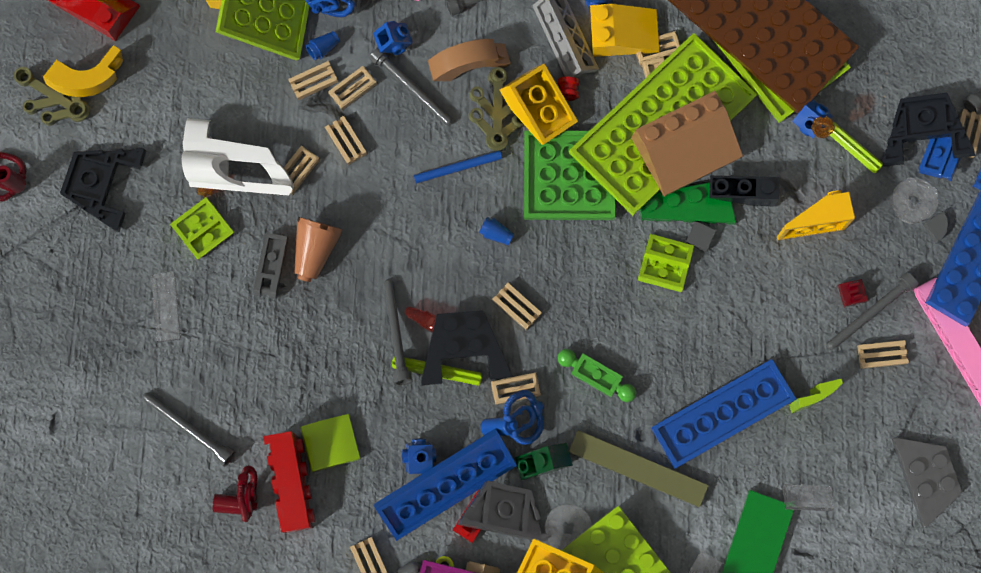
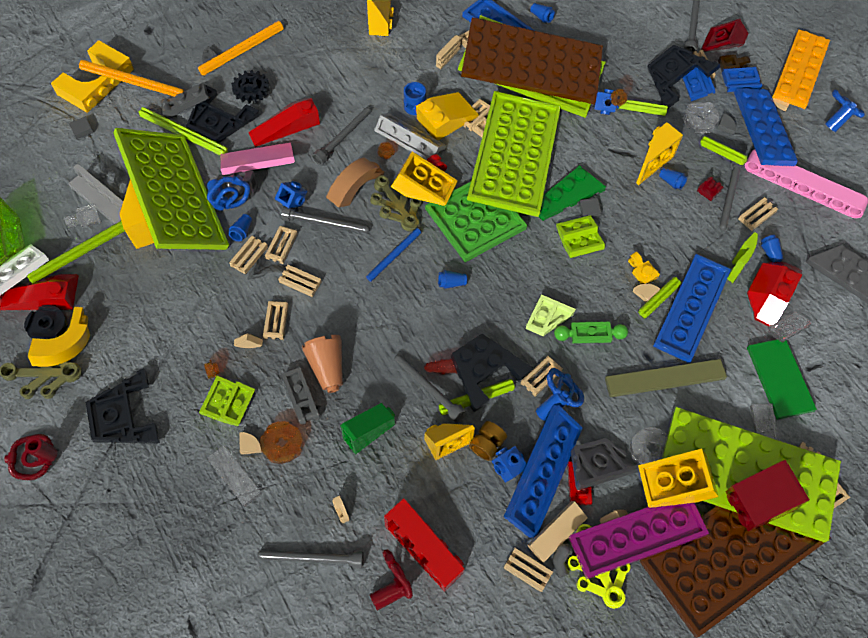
camera: 40 degrees left, 15 degrees down
white panel [182,118,294,196] -> none
lime slope [300,414,360,472] -> none
tan tile [492,282,542,330] -> none
dark green slope [515,443,573,480] -> none
medium nougat slope [631,91,743,197] -> none
black slope [709,175,779,207] -> none
none -> black plate [24,305,67,339]
none -> tan tile [234,333,263,348]
none -> tan tile [239,432,262,454]
none -> clear orange plate [260,421,303,464]
none -> tan tile [332,496,349,523]
none -> green slope [340,403,395,455]
none -> clear orange plate [378,142,395,159]
none -> yellow slope [424,424,475,460]
none -> pearl gold wheel [469,421,507,461]
none -> yellowish green wing [526,294,576,336]
none -> tan tile [527,501,588,563]
none -> yellow plate [628,251,660,284]
none -> tan tile [632,284,660,302]
none -> lime axle [638,277,681,318]
none -> blue cone [659,167,688,190]
none -> lime axle [700,136,747,165]
none -> red wedge [747,262,802,328]
none -> blue cone [761,235,784,262]

